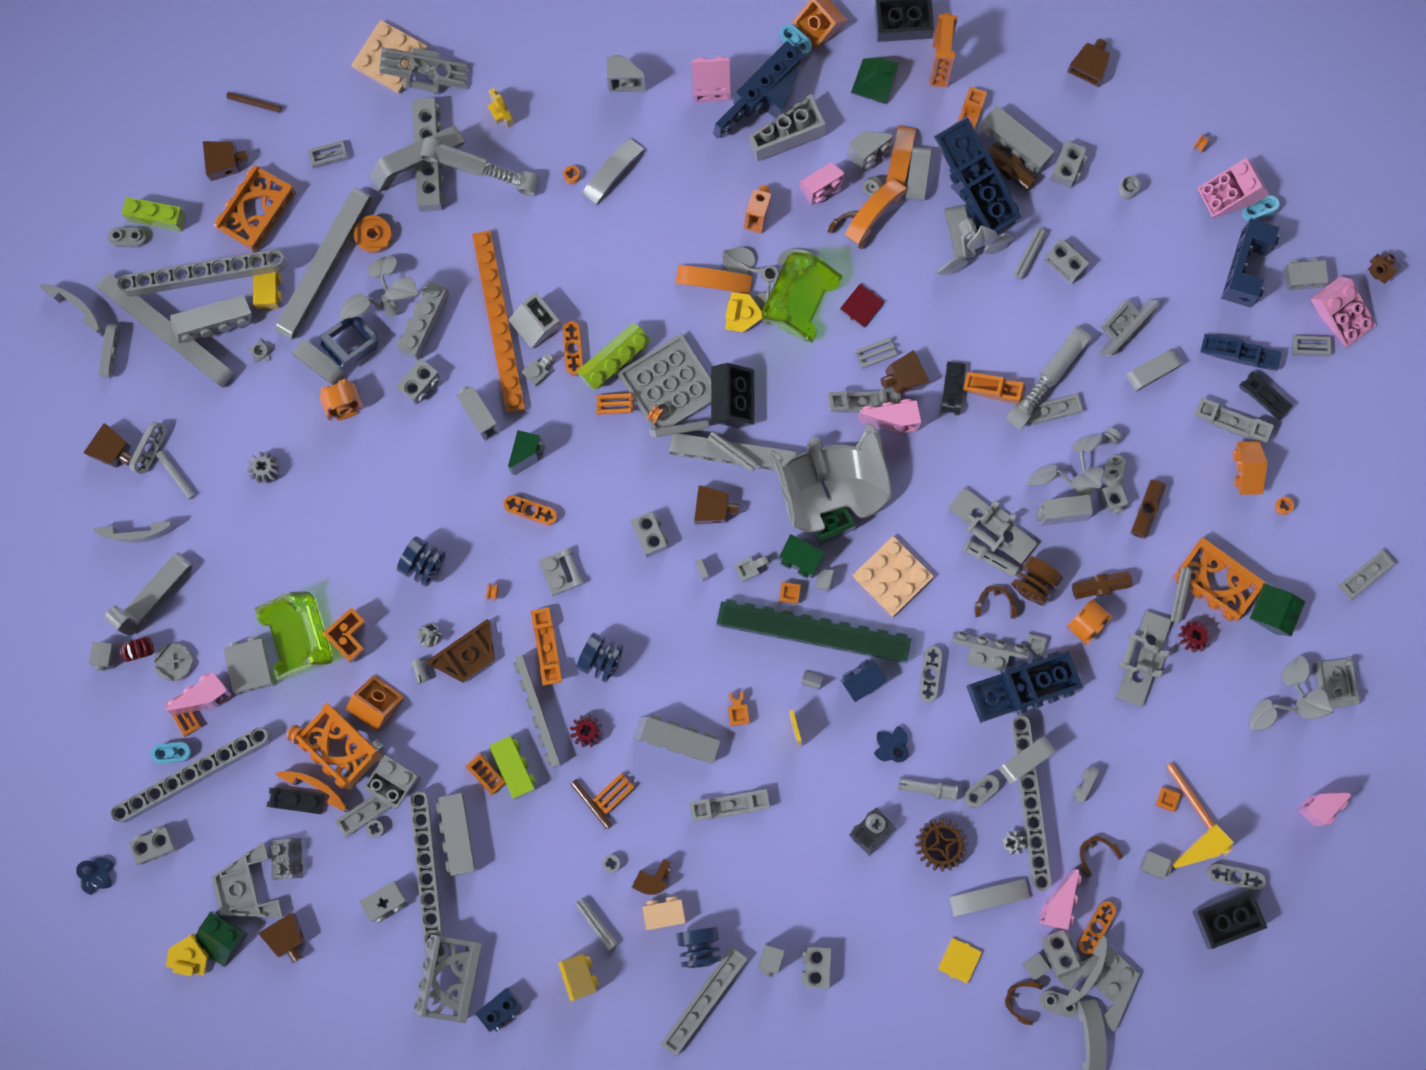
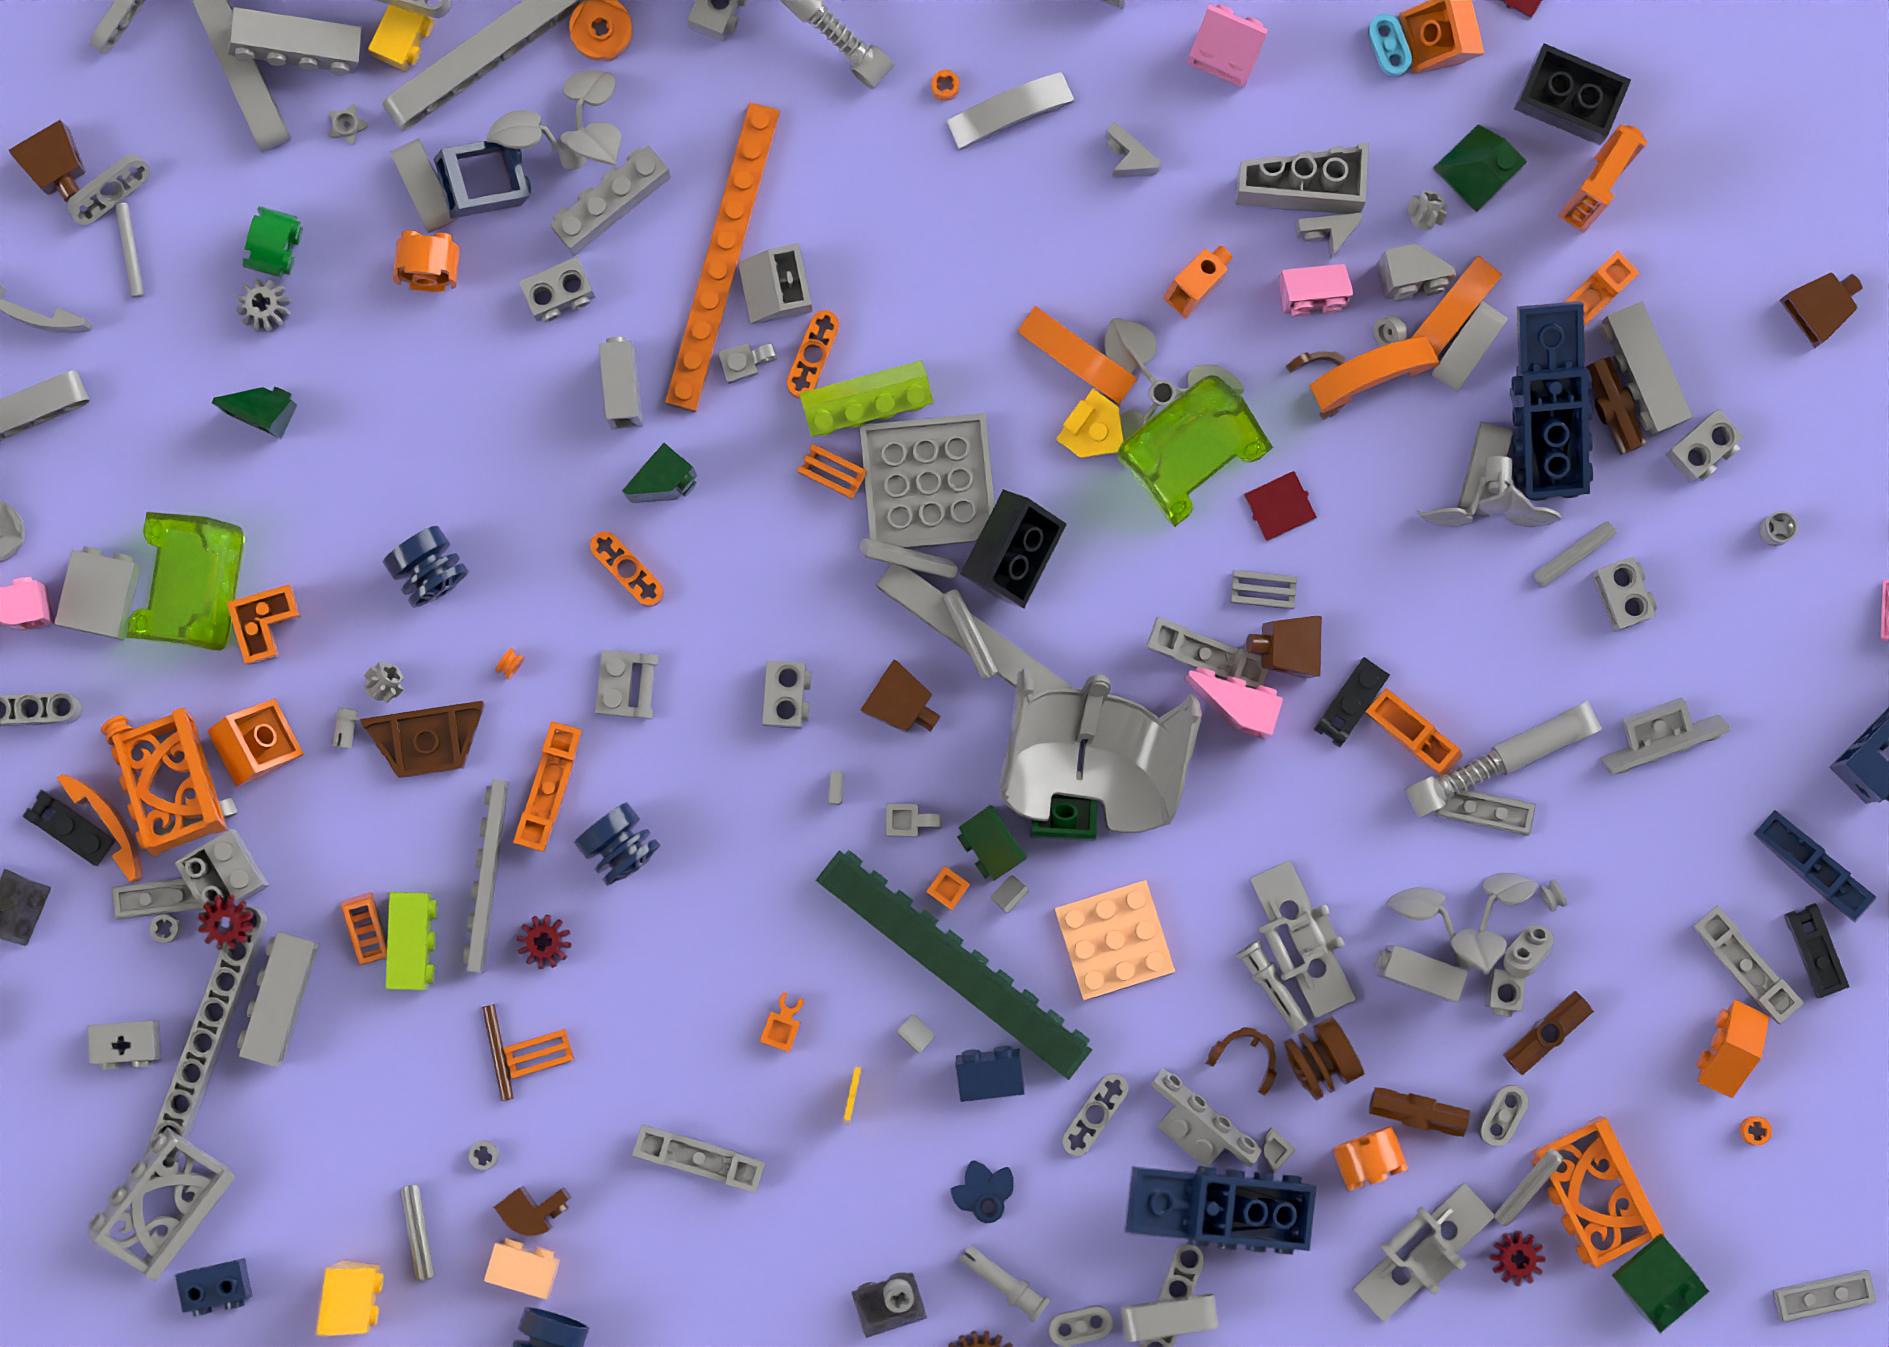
camera: 20 degrees right, 5 degrees up
light grey wedge [633,714,720,764] -> none
orange bush [647,404,664,424] -> none
dark blue wedge [713,41,803,139] -> none
light grey beam [1126,348,1183,392] -> none
none -> dark red gear [197,895,253,950]
none -> dark green slope [212,386,297,439]
none -> green brick [243,206,303,278]
none -> light grey slope [1105,122,1162,177]
none -> light grey slope [1295,213,1362,259]
none -> light grey gear [1407,190,1448,230]
none -> light grey plate [1479,1085,1528,1146]

